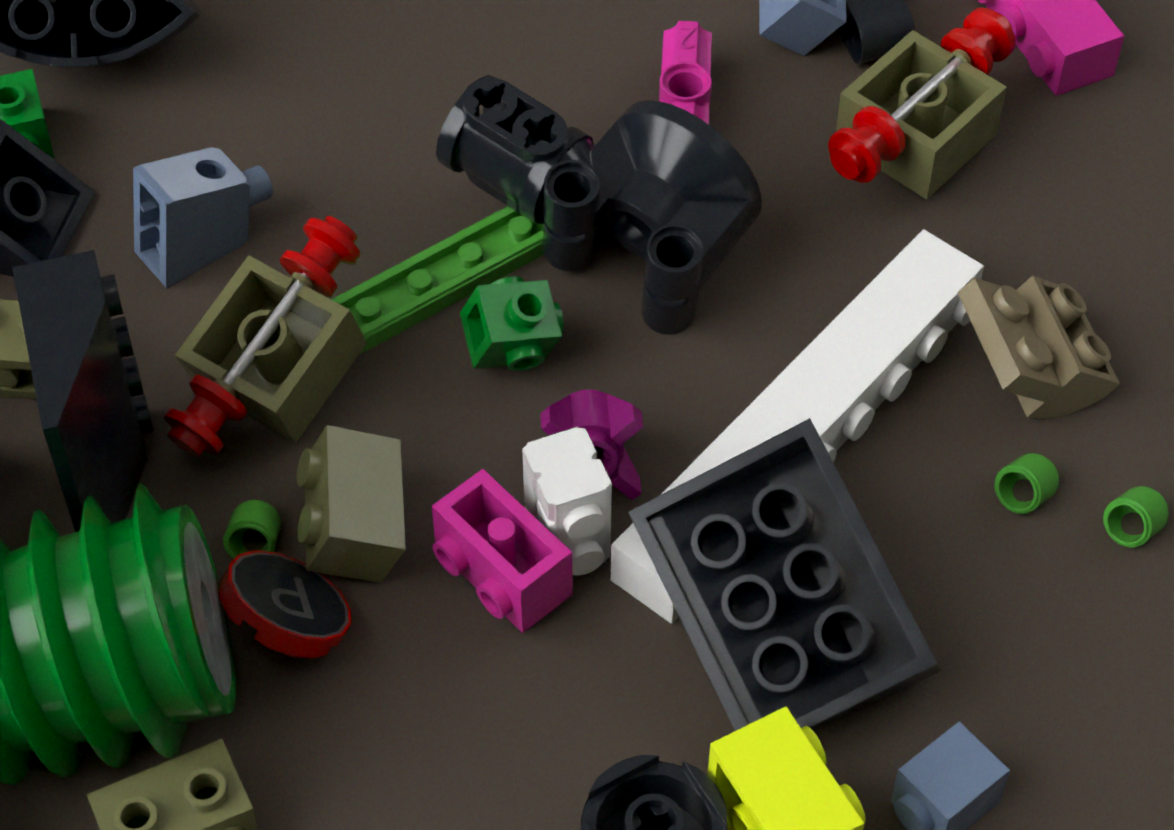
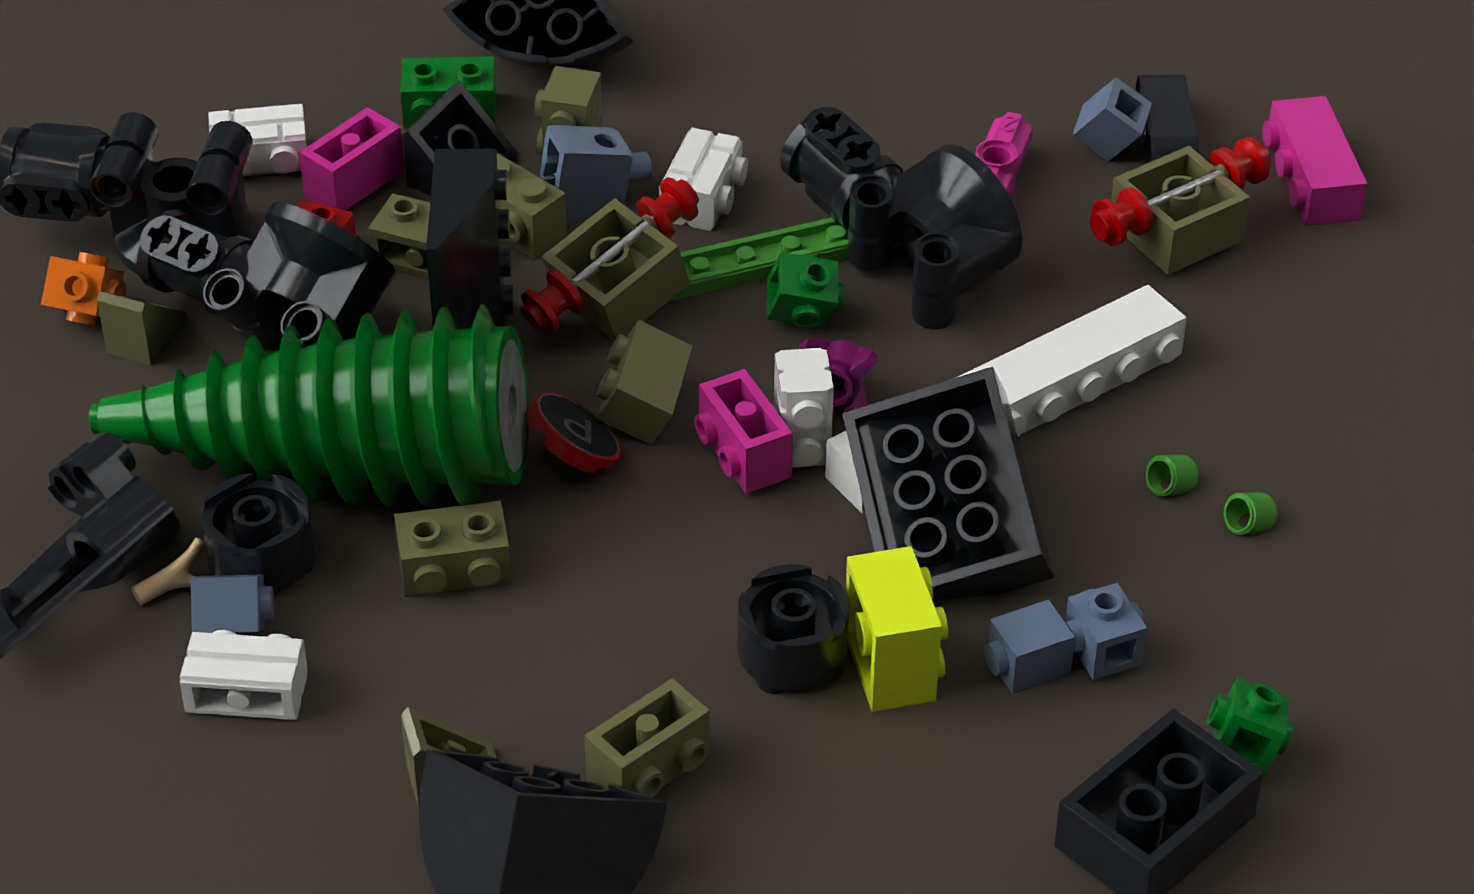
camera: 15 degrees right, 10 degrees down
bright green piece [223,500,282,559] -> none
dark tan brick [958,275,1120,419] -> none
none -> olive brick [497,153,567,260]
none -> olive brick [535,66,602,155]
none -> white brick [659,128,748,231]
none -> sand blue brick [1064,583,1148,680]

